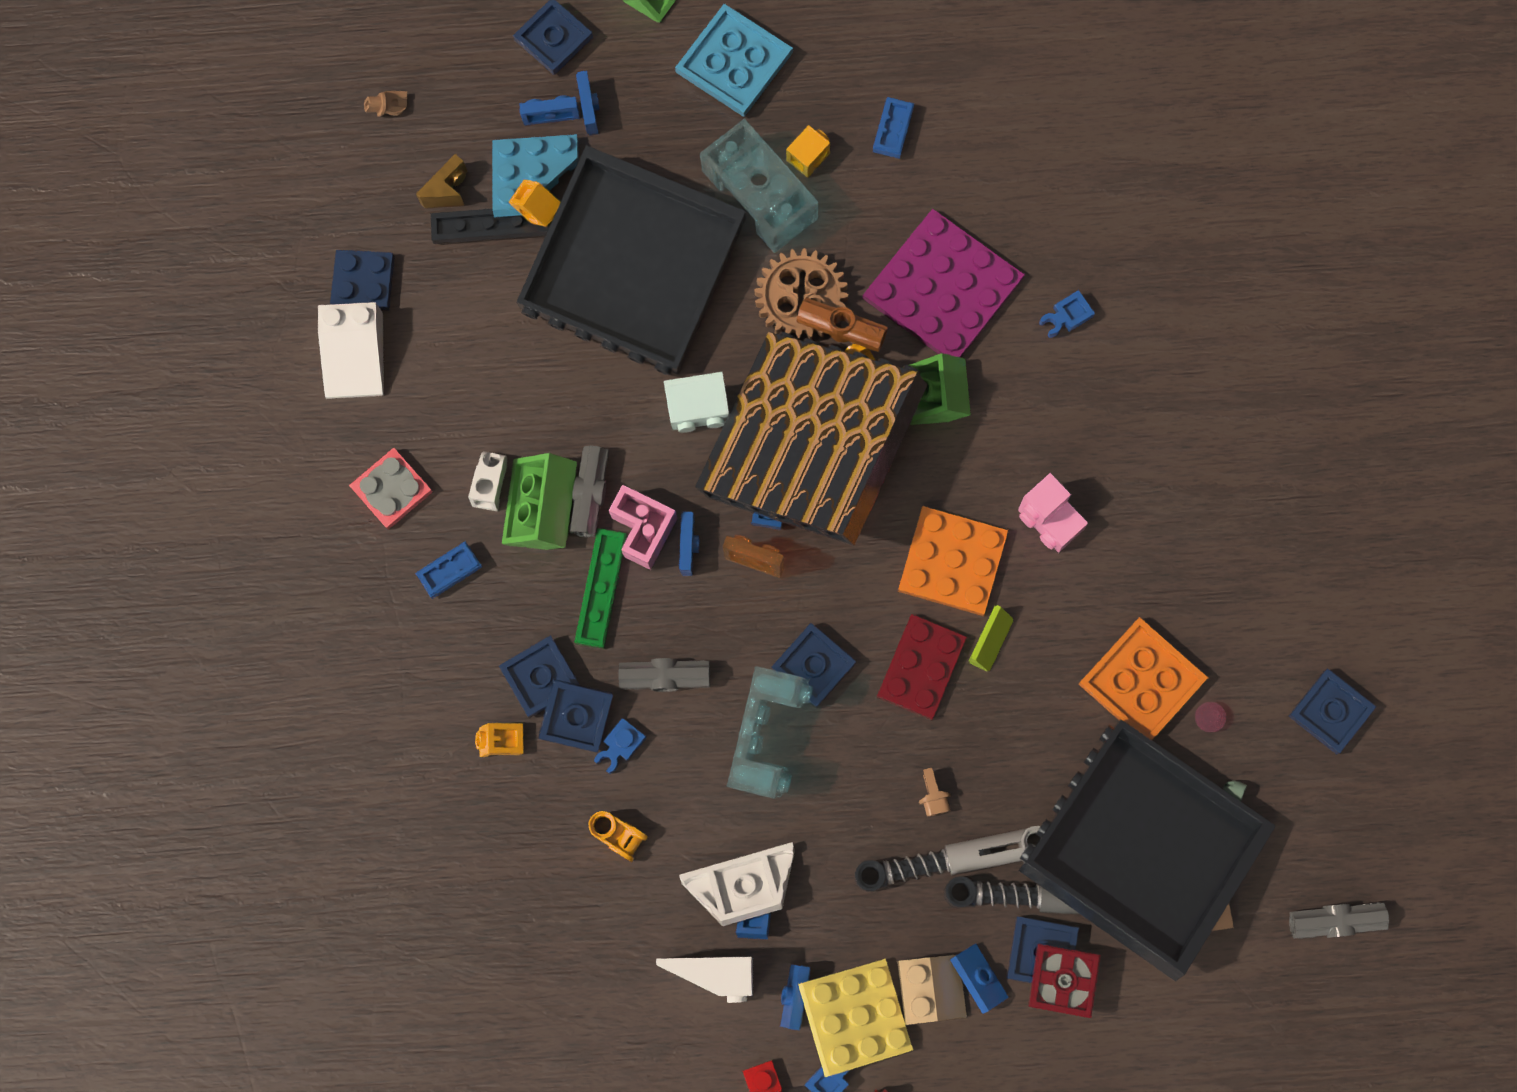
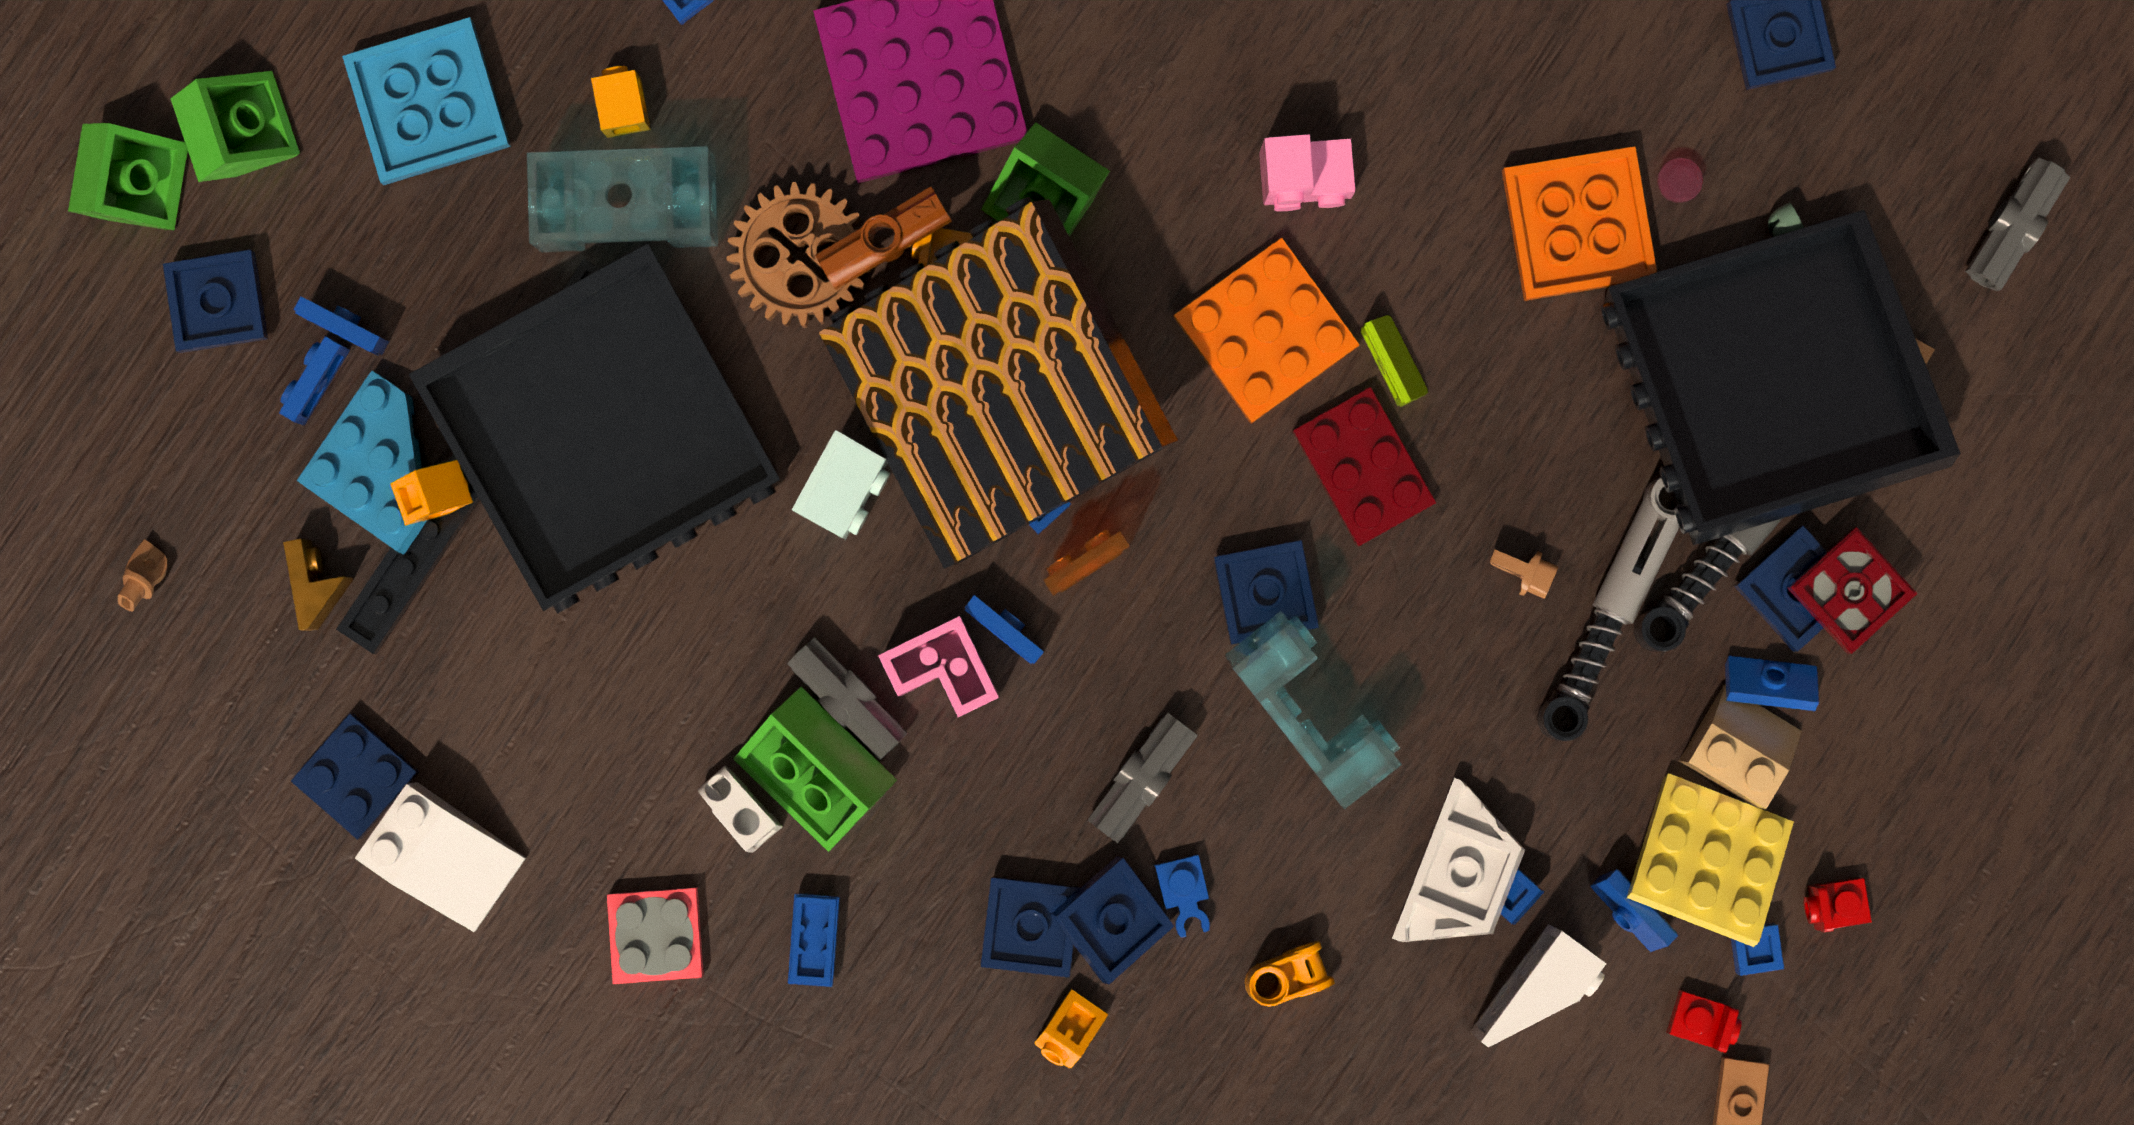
camera: 60 degrees left, 10 degrees up
green tile [574,528,627,649] -> none

